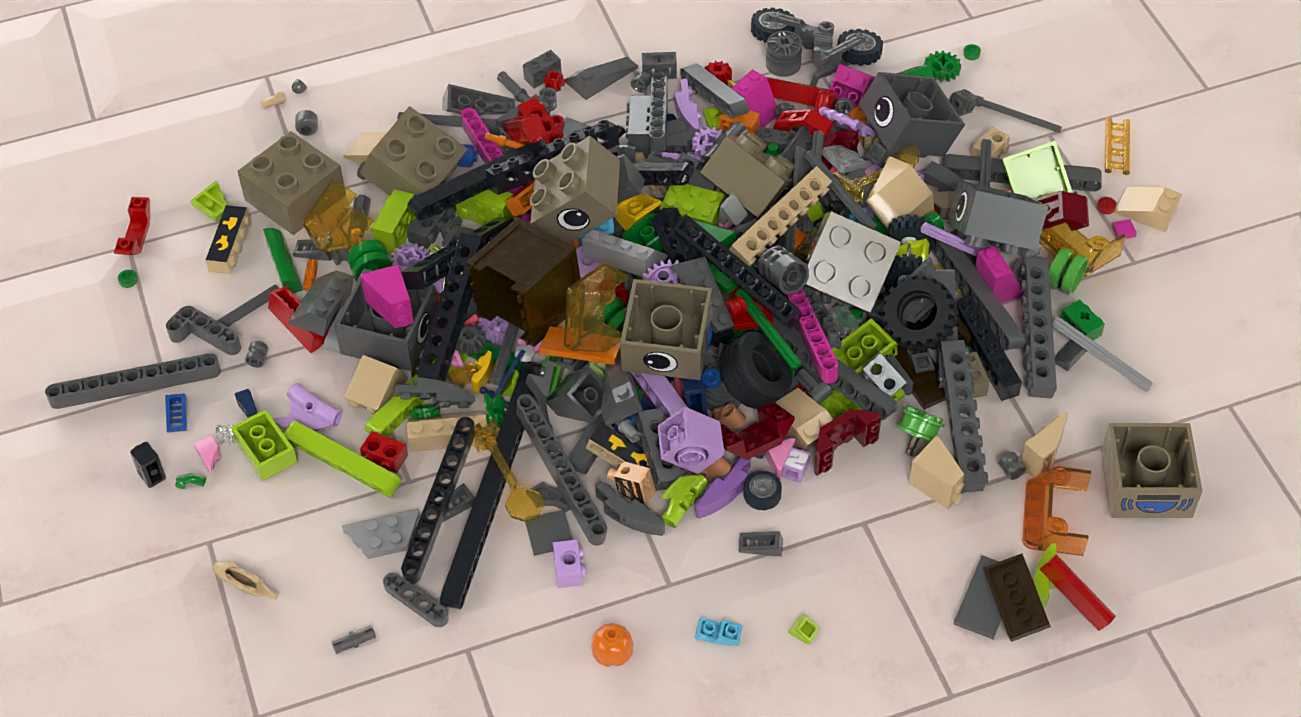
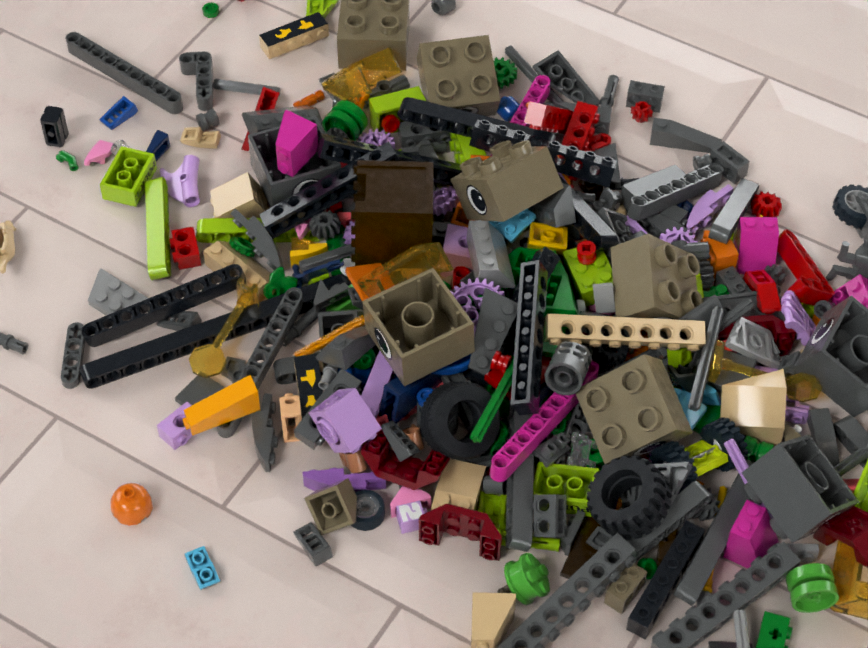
camera: 50 degrees right, 0 degrees up
green brick [263,228,303,293] -> none
dark grey wheel [539,87,557,112] -> none
lime pin [661,474,708,528] -> none
dark grey wheel [766,31,802,77] -> none
lime slope [788,614,820,644] -> none
none -> tan slope [180,127,221,149]
none -> light orange slope [182,375,260,436]
none -> light orange axle [293,315,365,357]
none -> dark tan slope [304,478,357,535]
none -> red tile [381,114,400,133]
none -> dark grey slope [381,420,420,462]
none -> red wheel [577,240,597,265]

